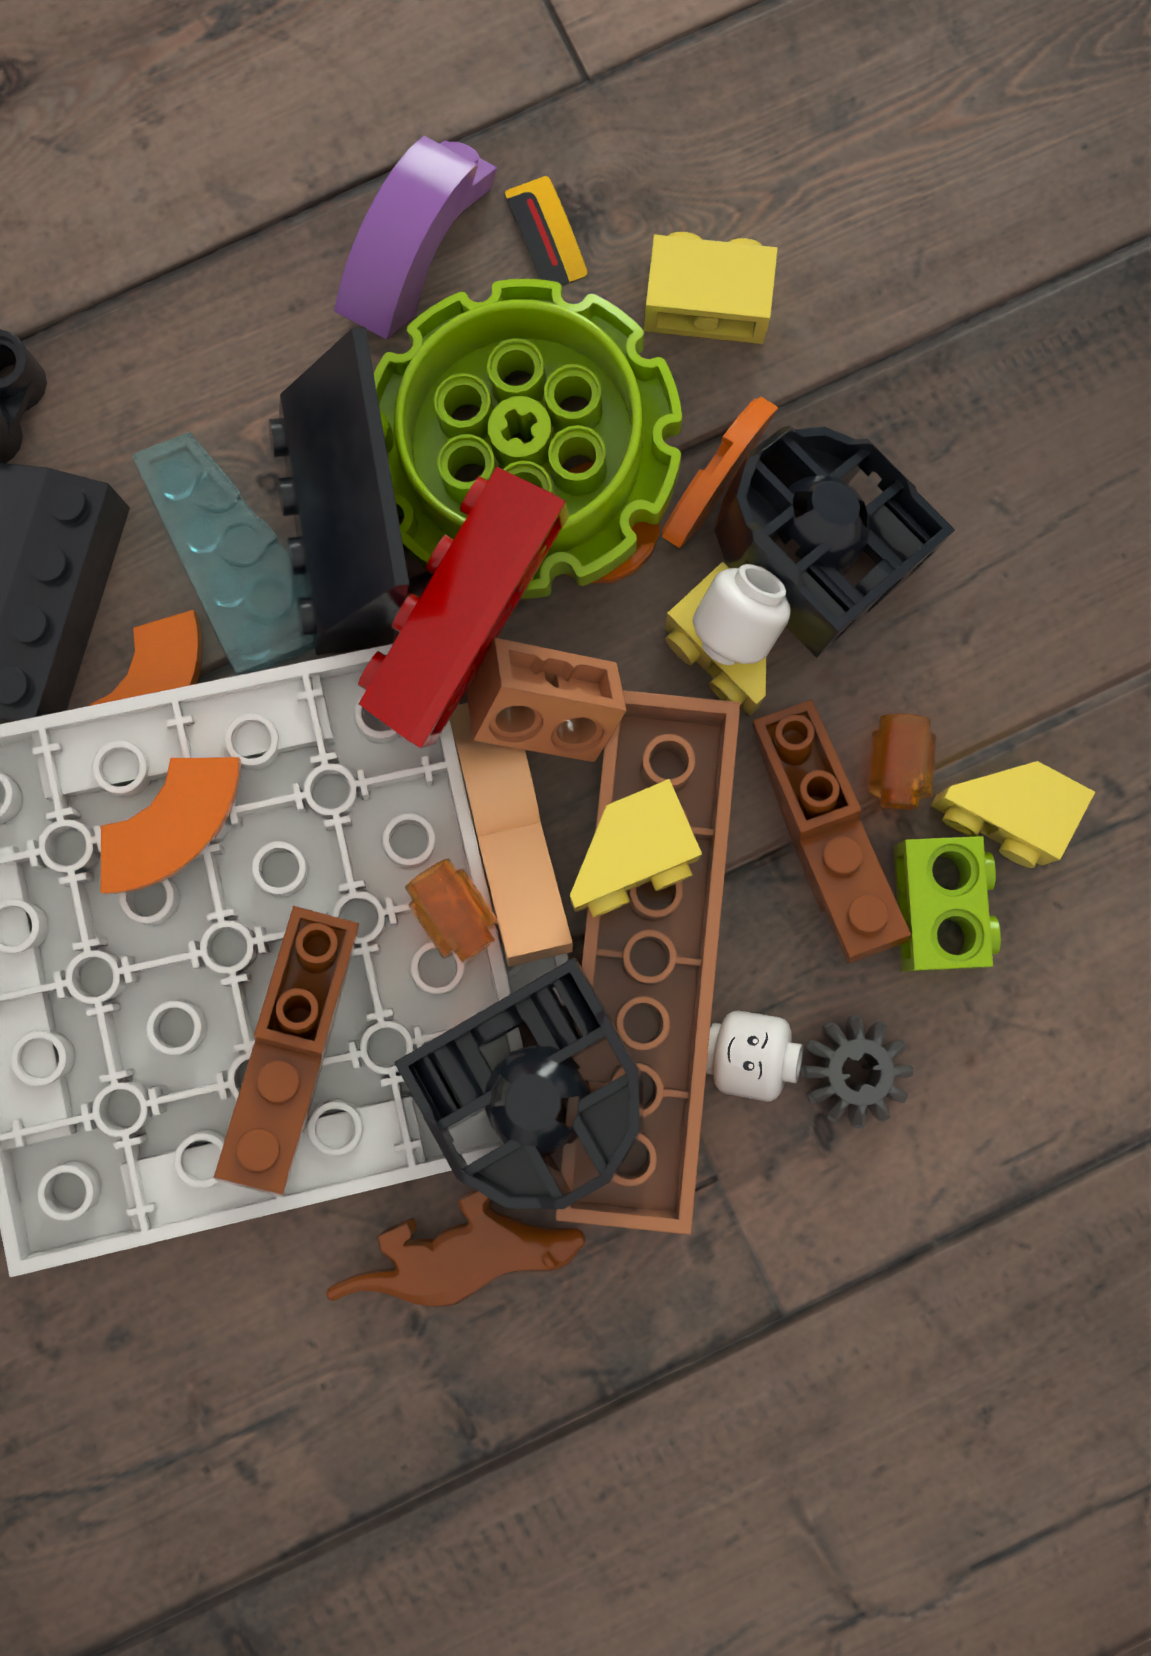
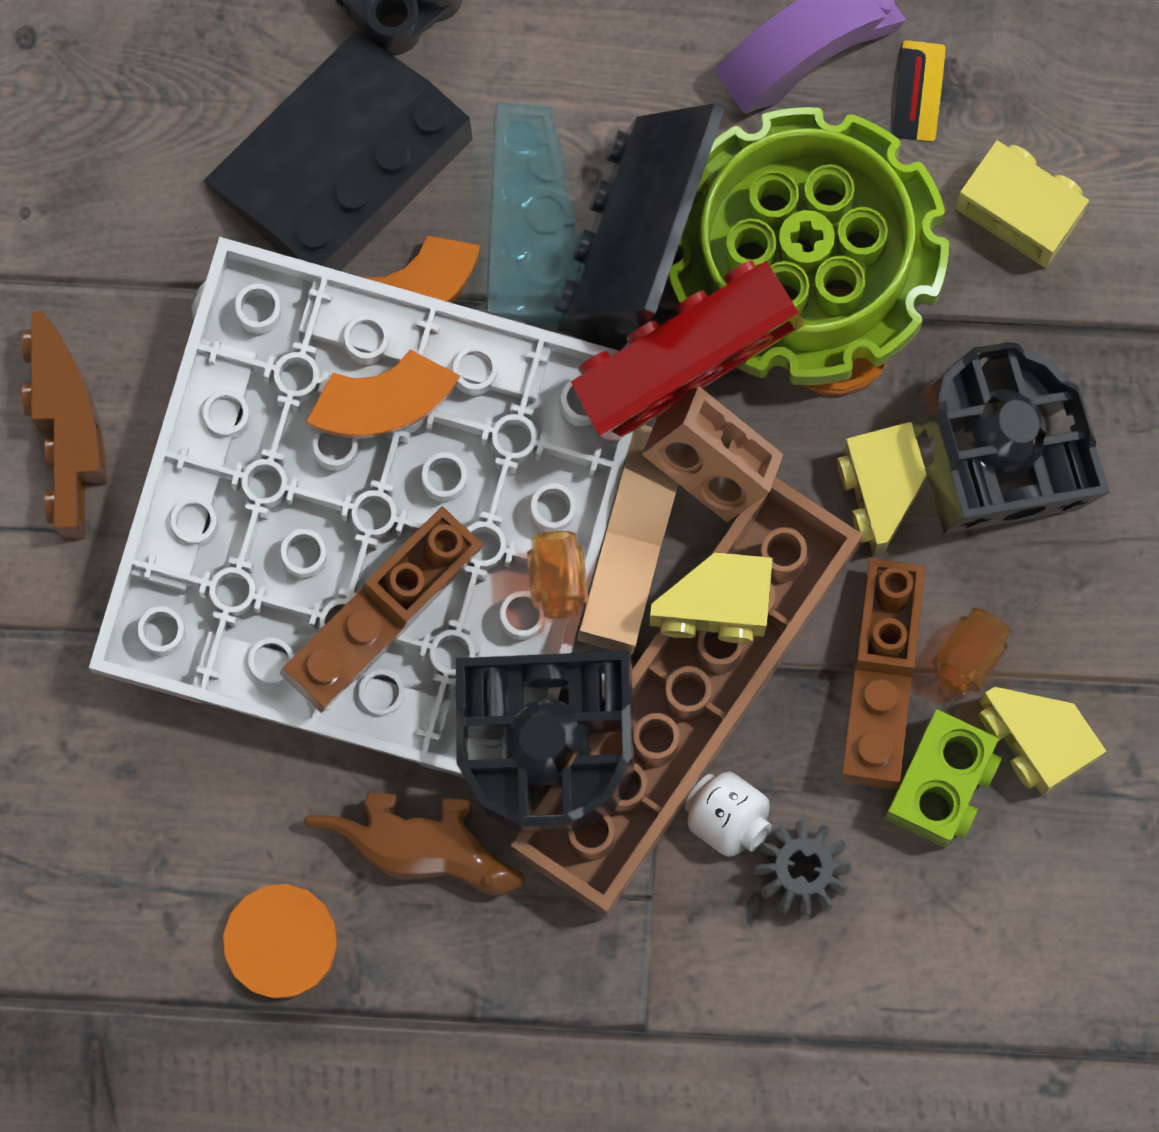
camera: 30 degrees right, 5 degrees down
orange tile [662,396,778,548] -> none
white head [692,564,791,665] -> none
none -> orange tile [223,884,338,999]

